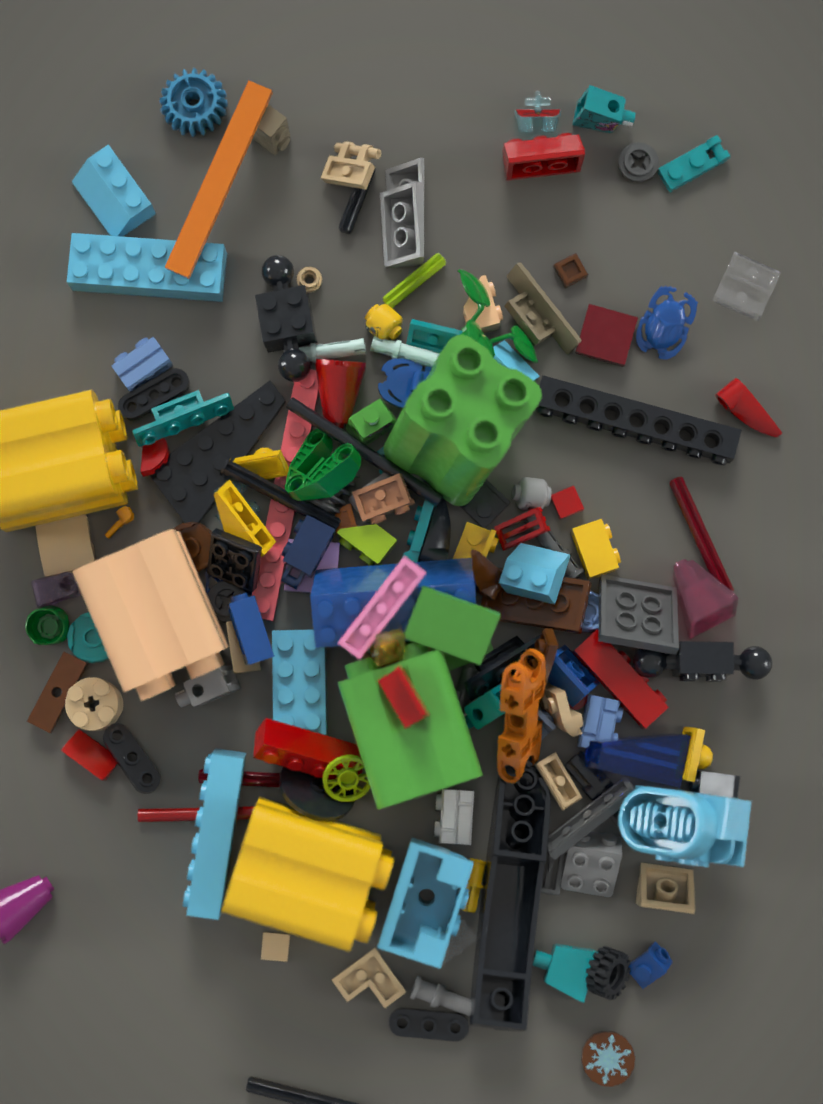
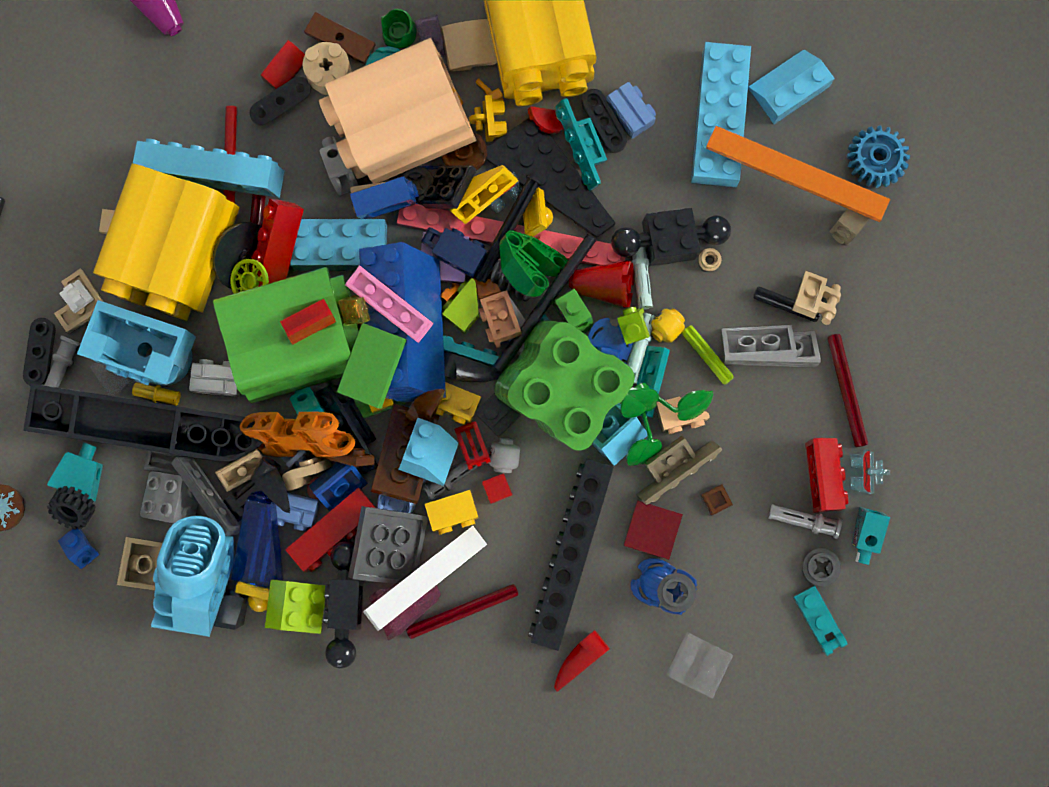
camera: 90 degrees right, 0 degrees up
none -> white tile [59,279,94,313]
none -> black piece [251,457,290,513]
none -> lime piece [265,580,326,634]
none -> white tile [363,526,487,631]
none -> orange tile [441,283,460,304]
none -> yellow hips [468,95,507,142]
none -> lime bracket [617,306,650,345]
none -> dark grey gear [657,573,696,612]
none -> light grey pin [768,504,842,539]
none -> dark red axle [828,334,868,447]

